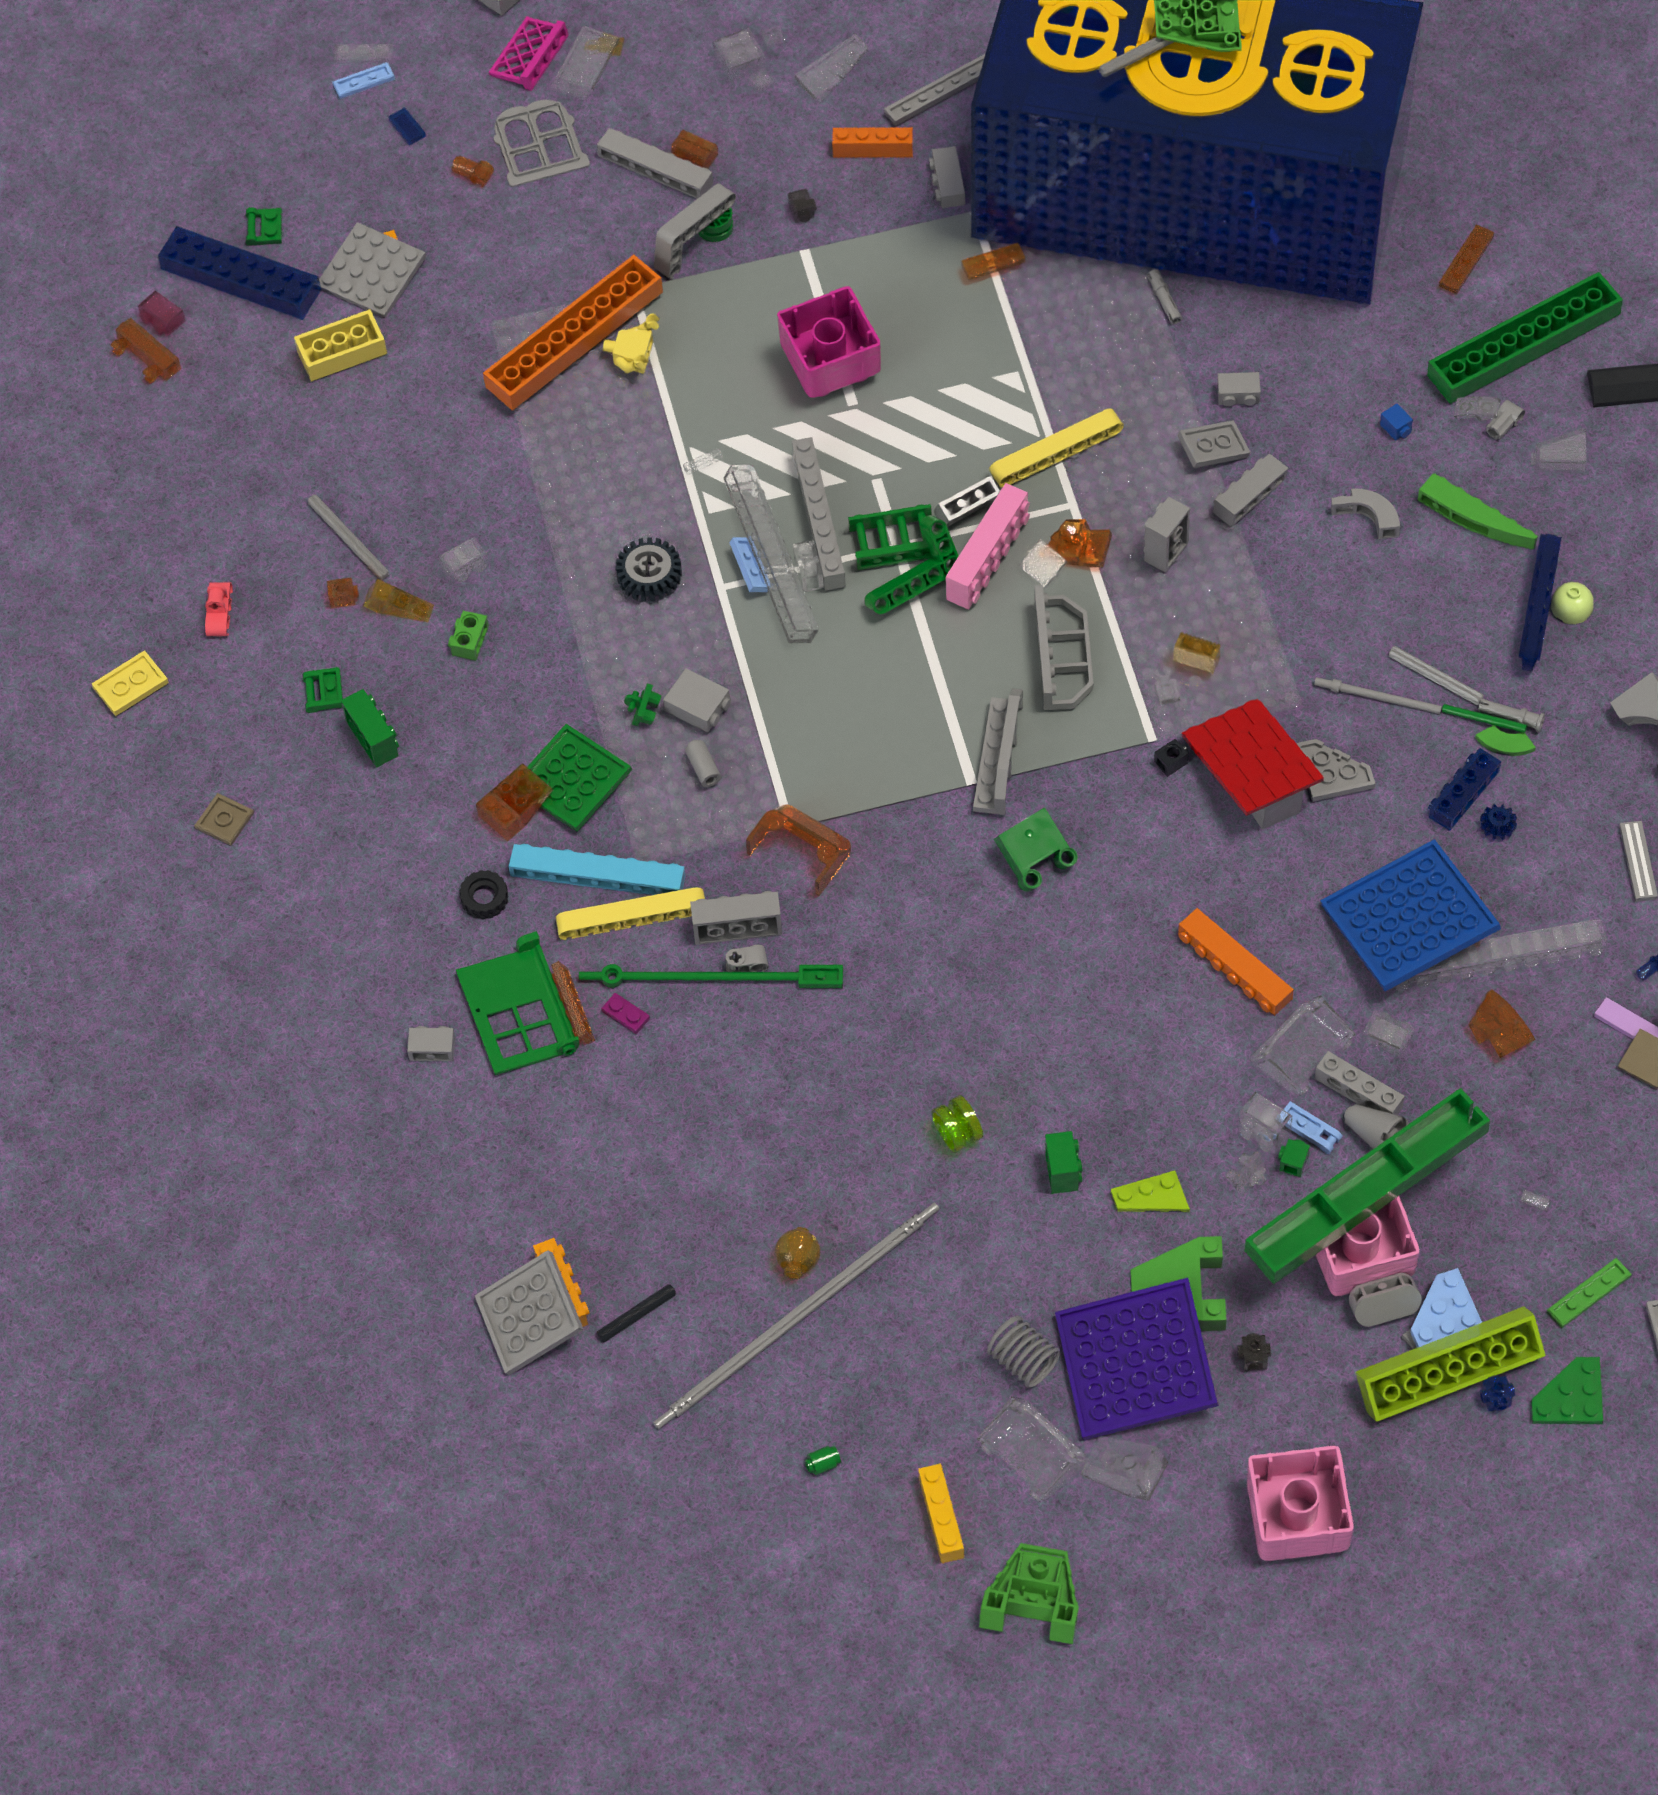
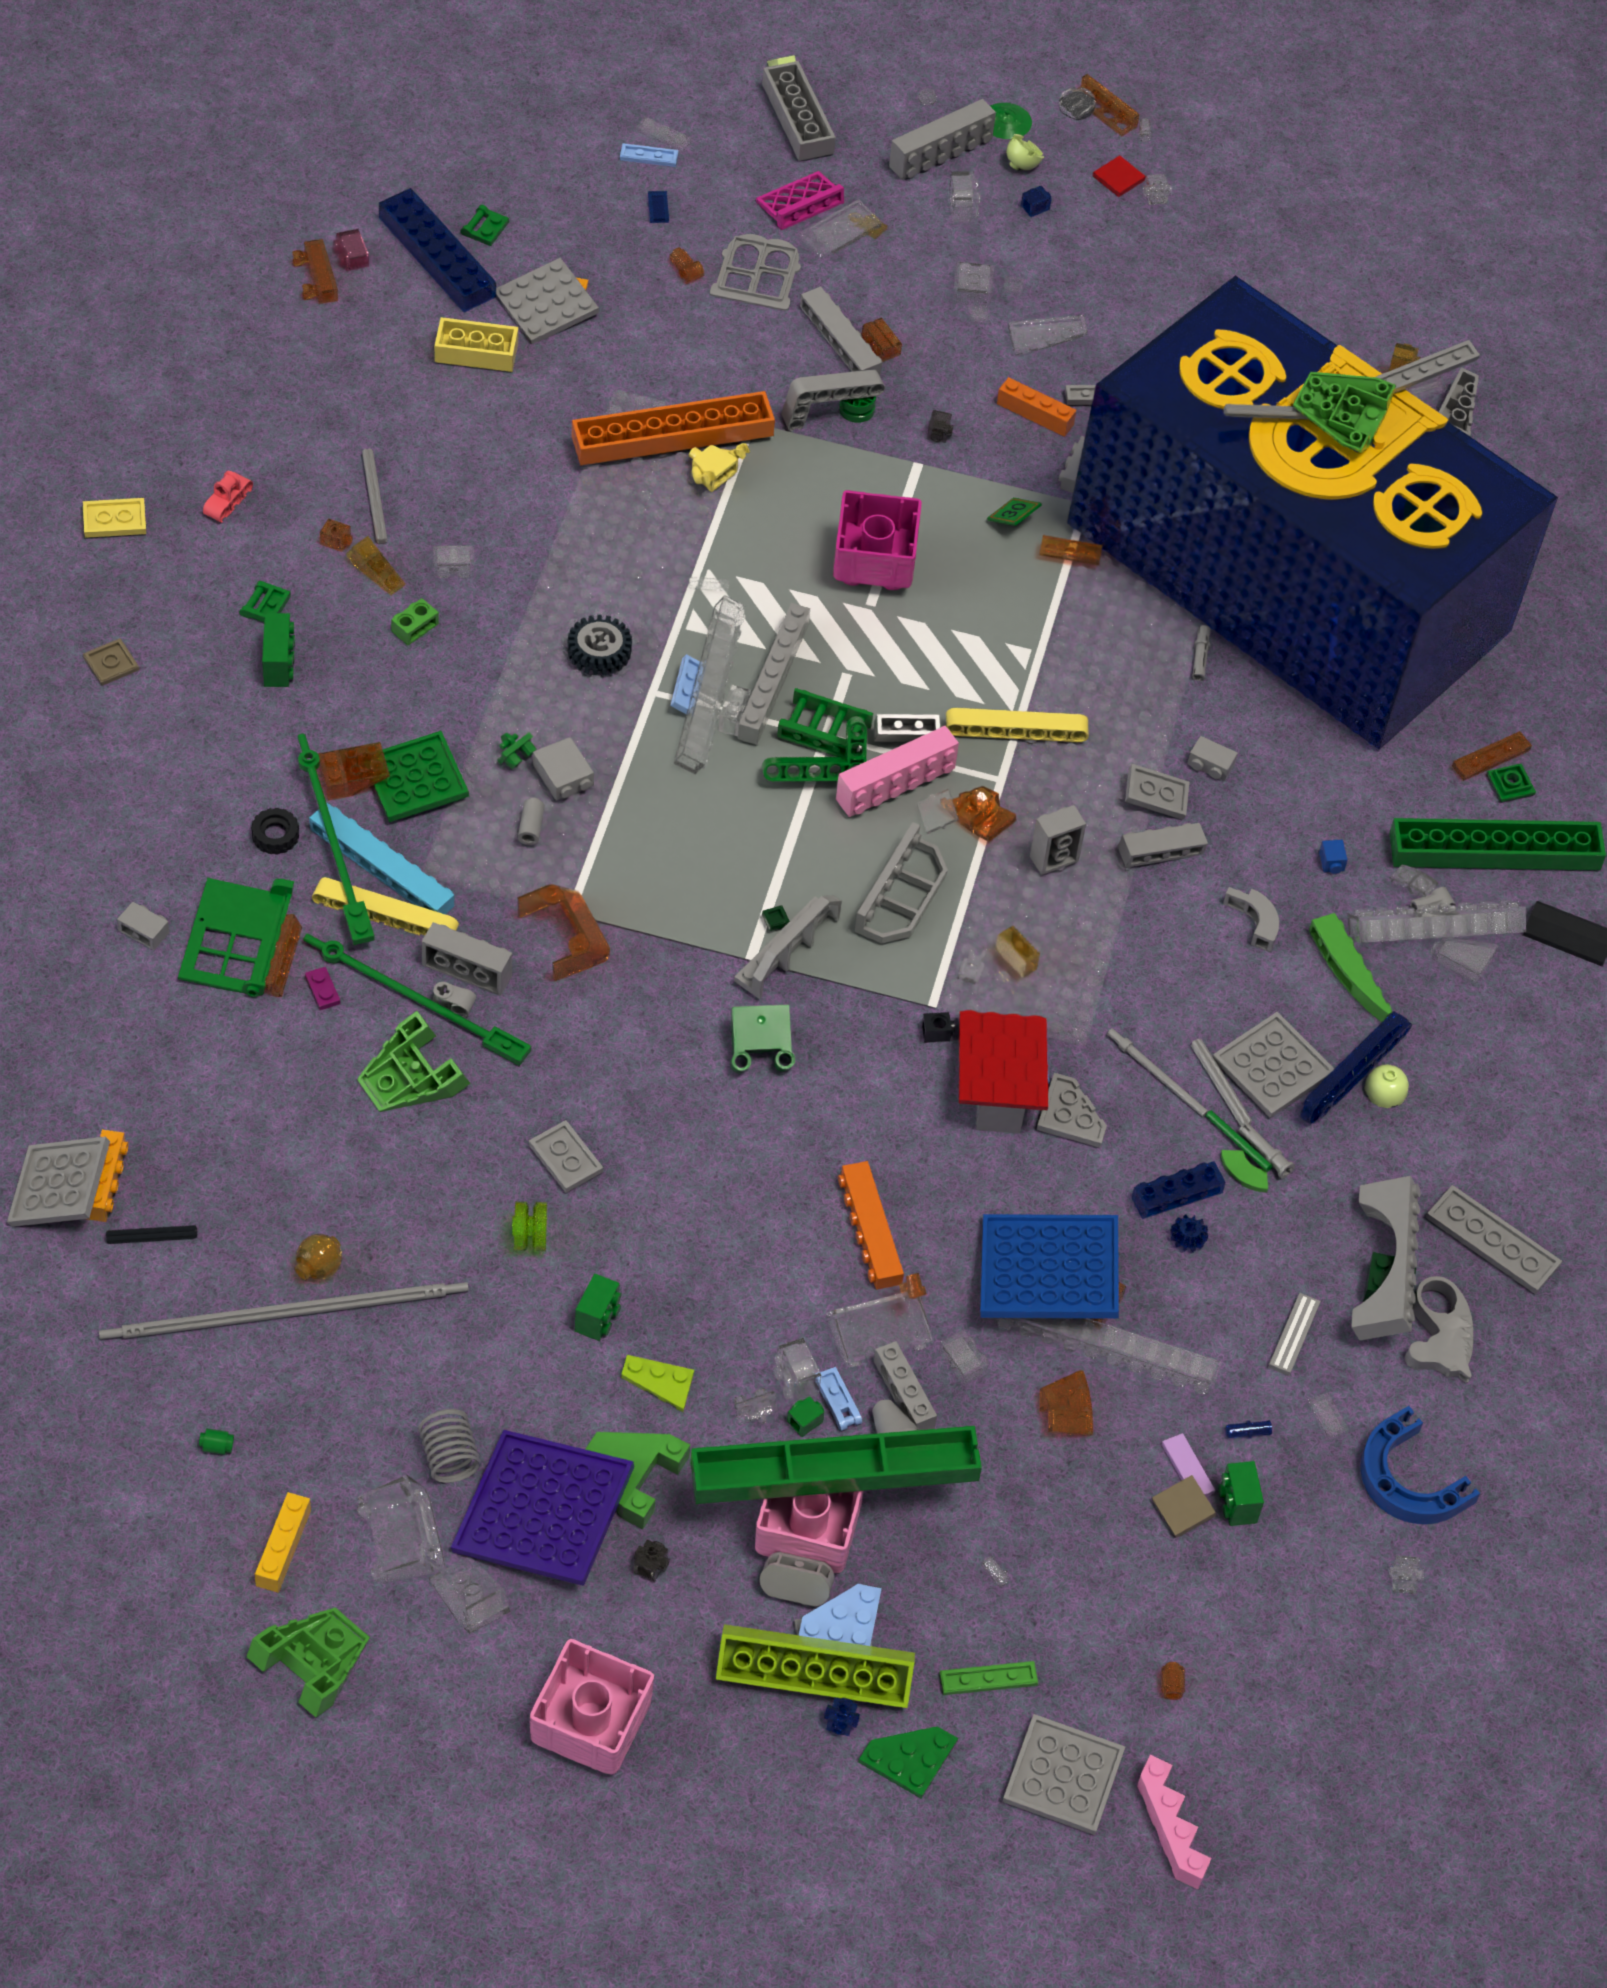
camera: 20 degrees right, 5 degrees down
none -> green bar [297,734,375,945]
none -> bright green wedge [357,1011,471,1112]
none -> light grey plate [529,1120,603,1193]
none -> dark green tile [762,905,790,931]
none -> clear orange brick [899,1273,927,1299]
none -> green piece [987,497,1042,526]
none -> light grey plate [1213,1012,1335,1118]
none -> clear brick [1348,900,1526,943]
none -> green piece [1487,764,1536,802]

